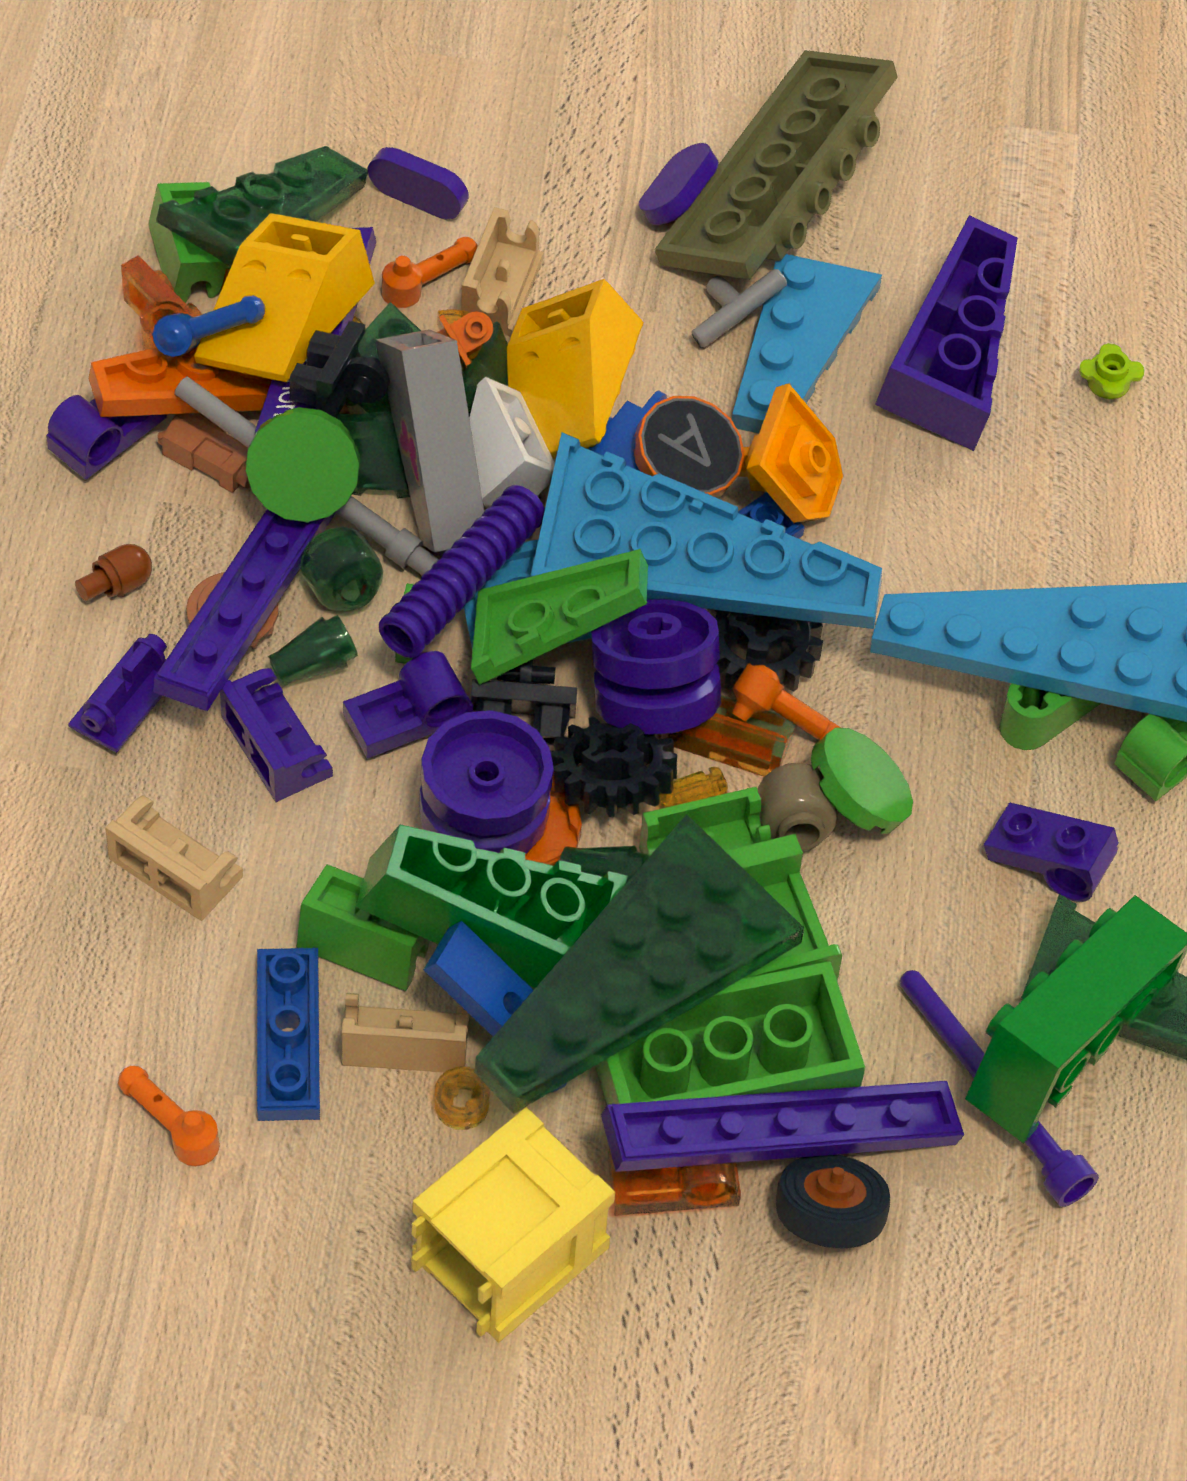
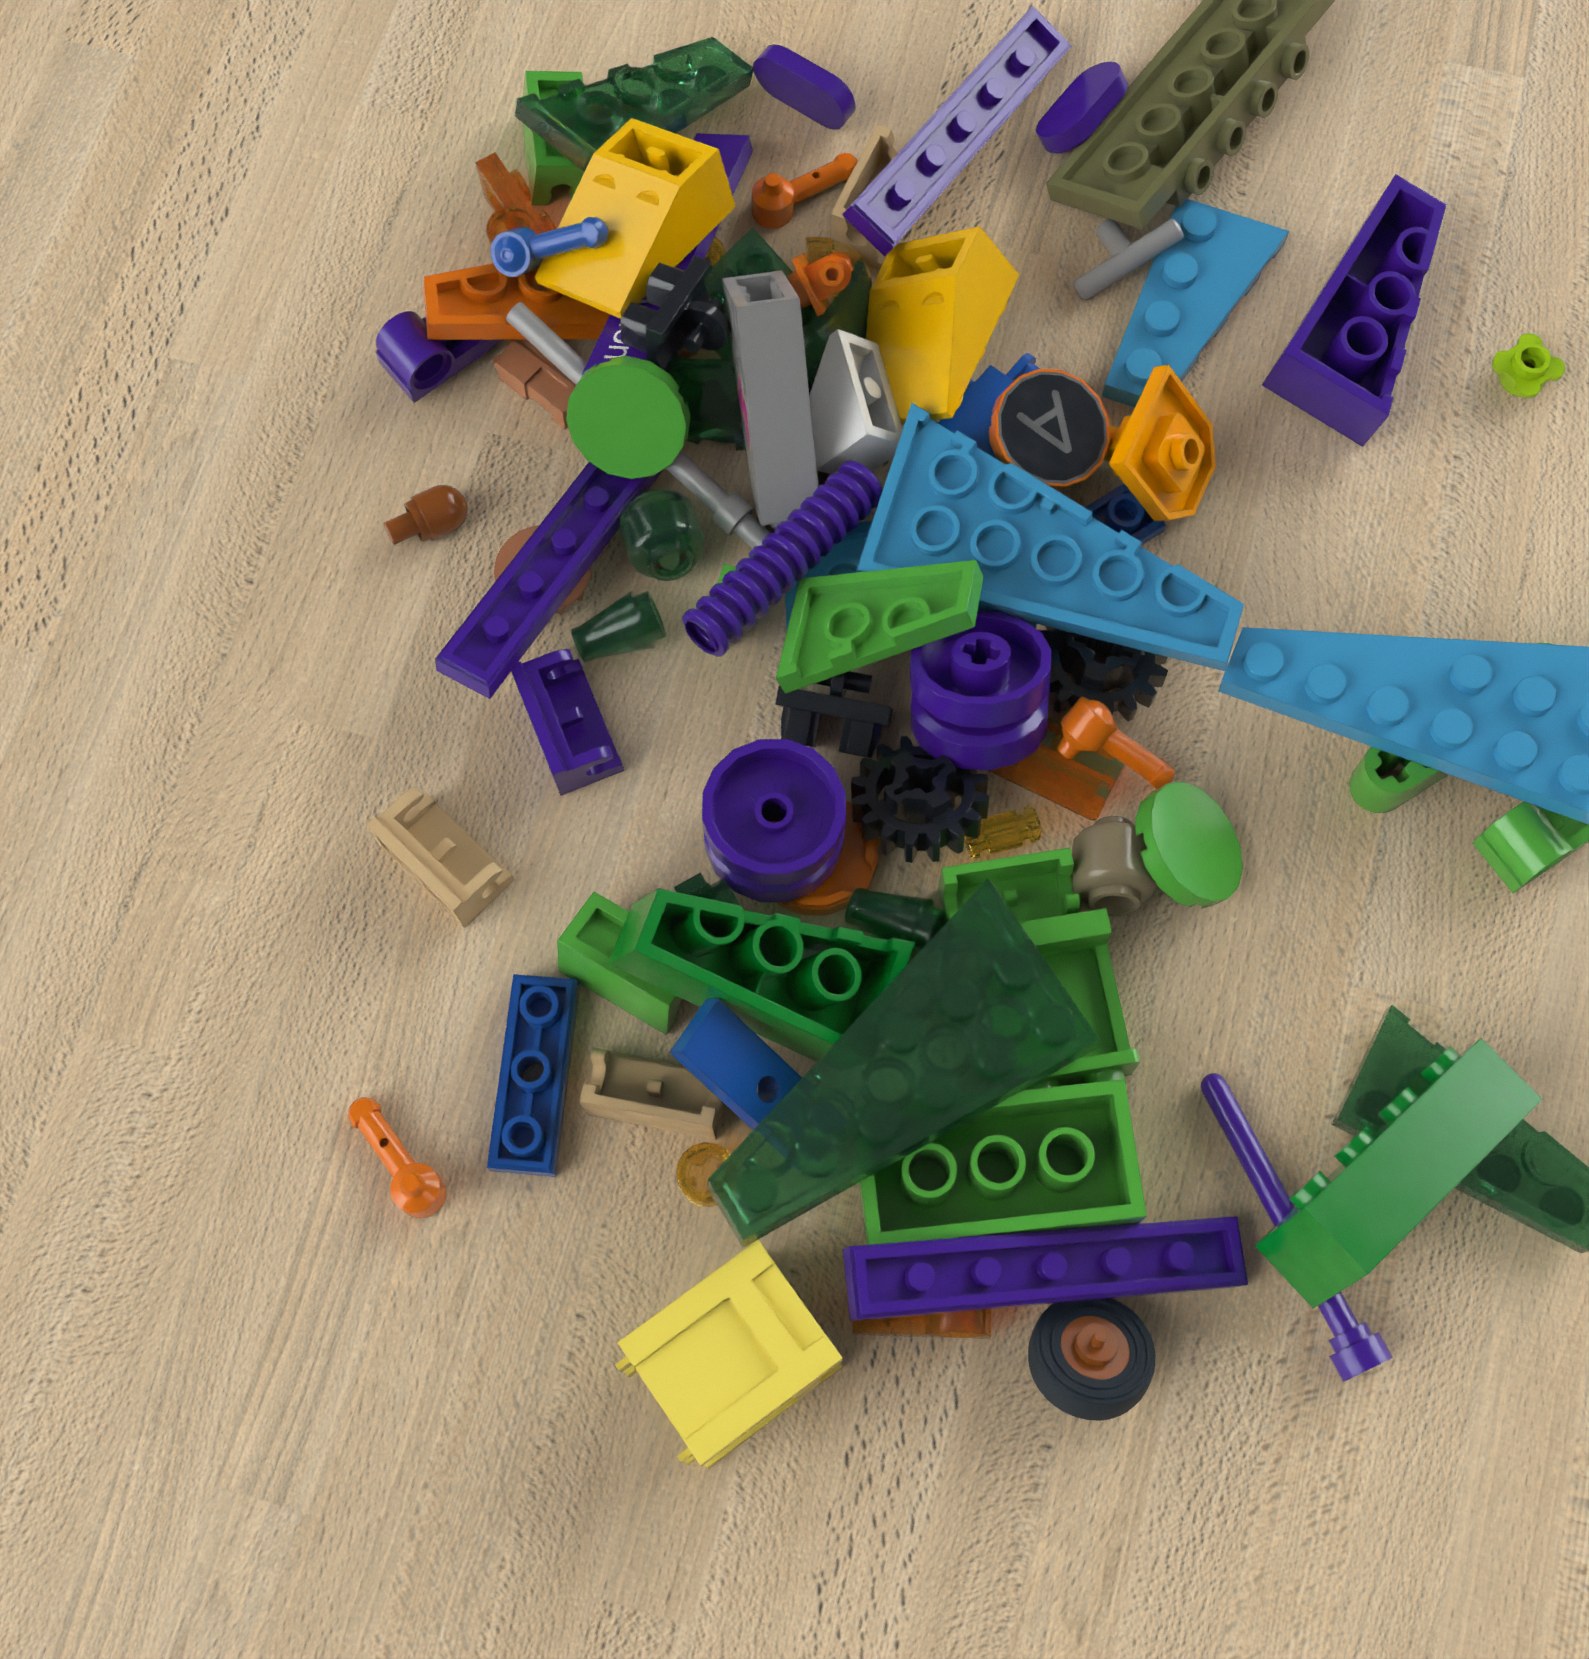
camera: 15 degrees right, 15 degrees up
dark purple hinge [68,634,167,753] -> none
dark purple plate [343,651,473,759] -> none
dark purple plate [984,802,1119,902] -> none
none -> tile [842,6,1072,257]

